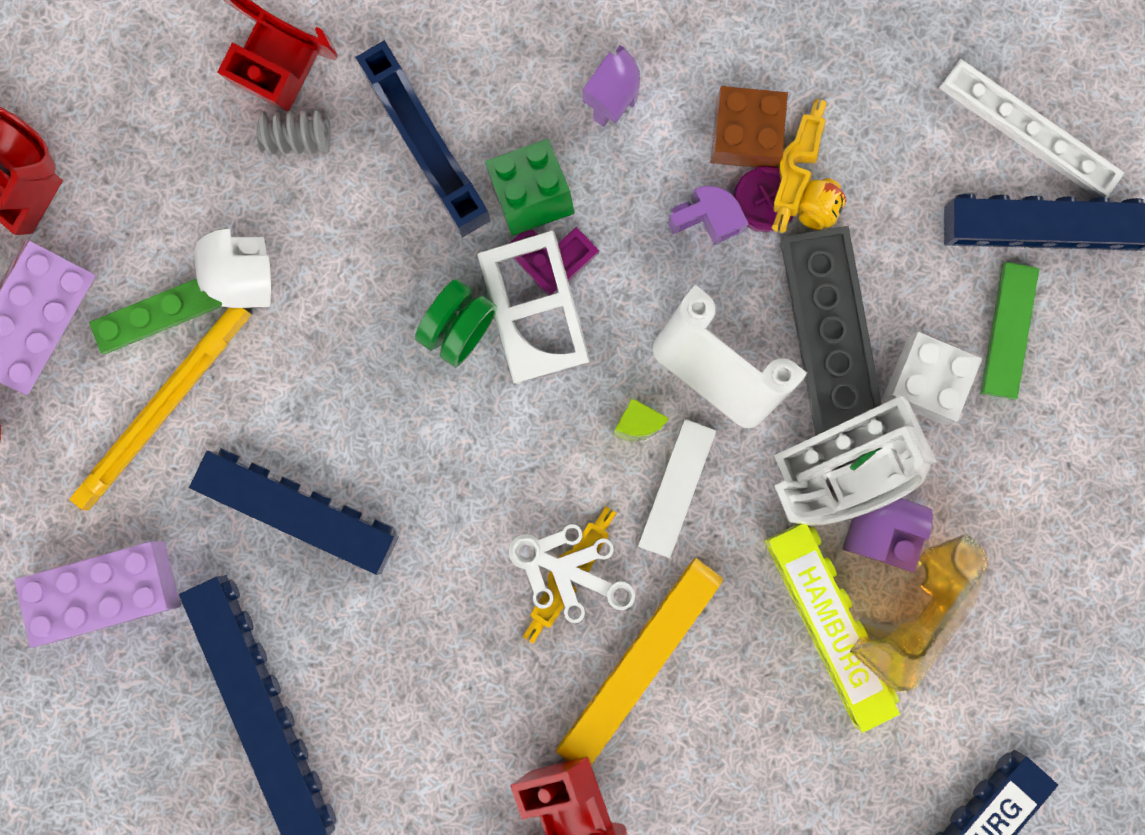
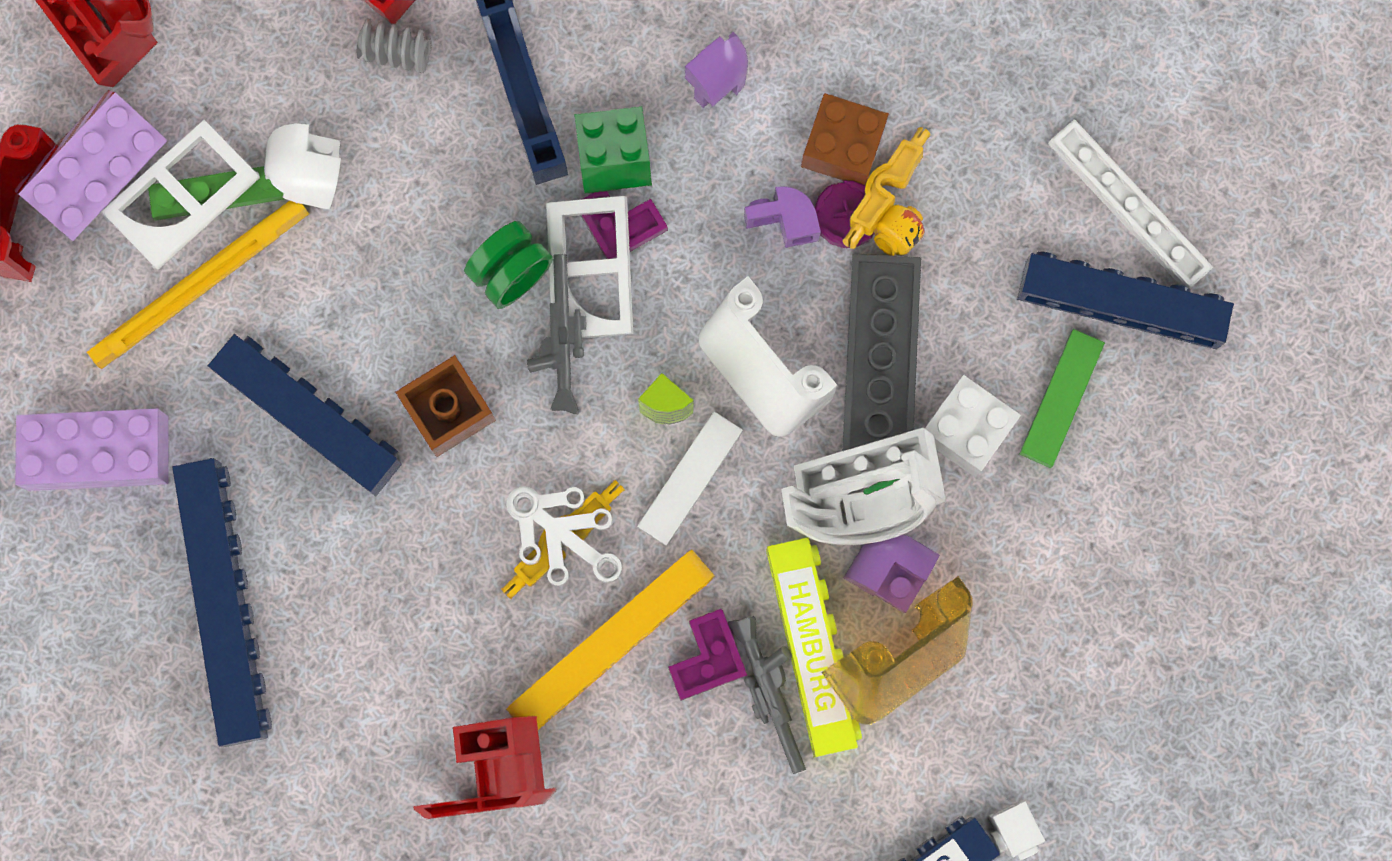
camera: 10 degrees right, 5 degrees down
none -> white window [101,120,260,270]
none -> dark orange brick [395,355,496,457]
none -> dark grey piece [527,254,586,415]
none -> magenta plate [668,608,747,701]
none -> dark grey piece [728,616,806,775]
none -> white brick [988,801,1045,860]

